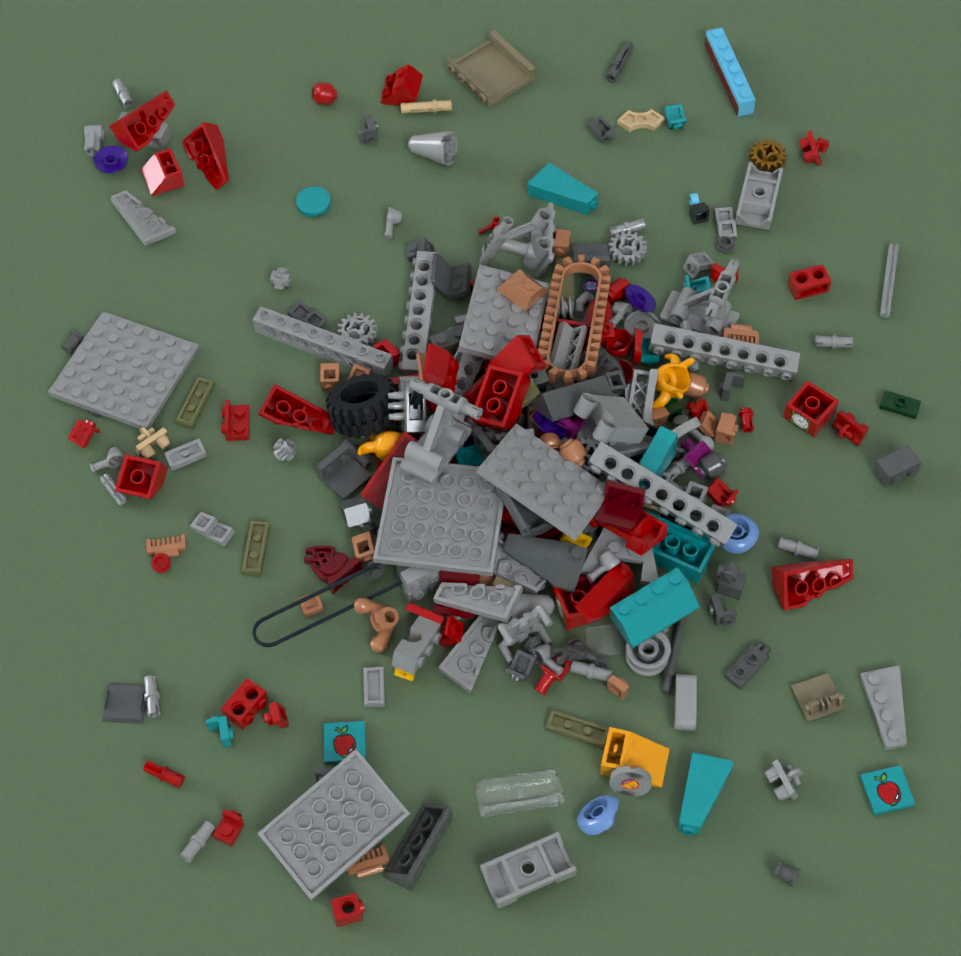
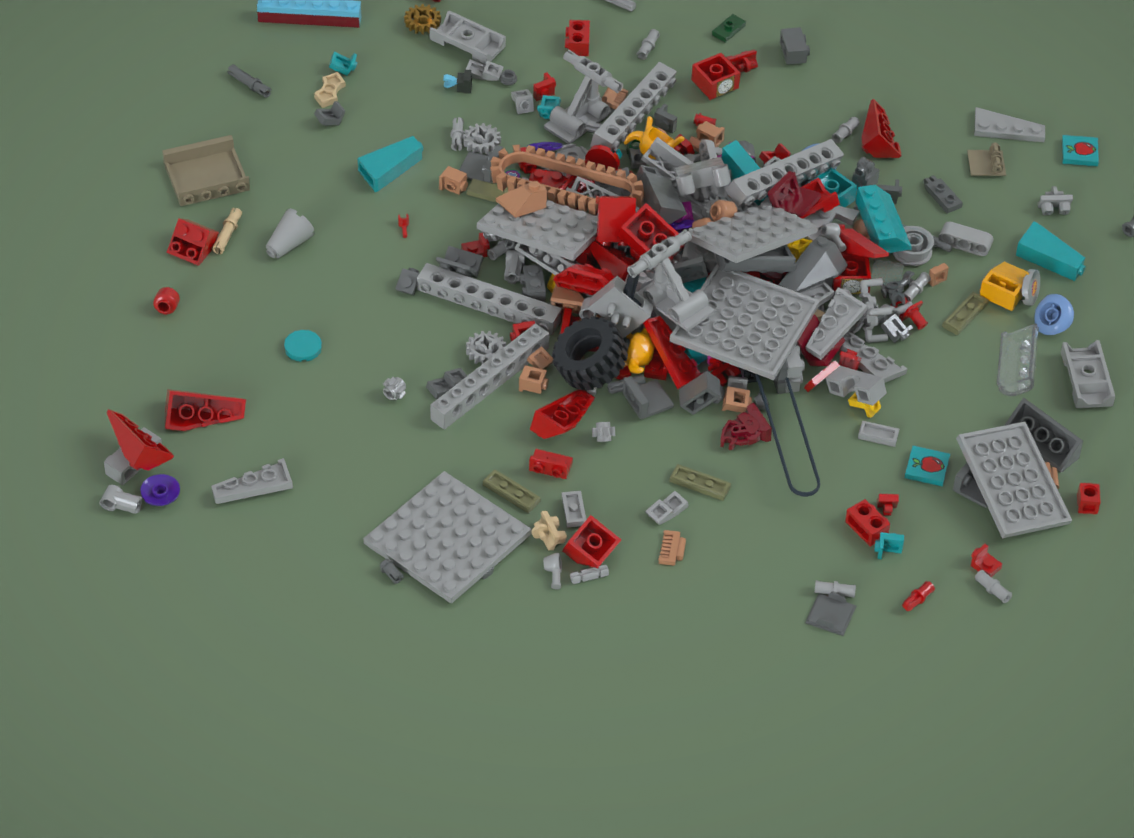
camera: 75 degrees left, 10 degrees down
red bracket [67,419,101,448] -> none
light grey pin [112,79,134,108] -> none
red slope [141,148,185,196] -> none
red plate [151,553,171,573] -> none
nougat plate [298,593,324,618] -> none
nougat head [354,598,399,653] -> none
dark grey bracket [359,115,378,144] -> none
light grey bar [384,207,402,239] -> none
light grey plate [478,202,555,278] -> none

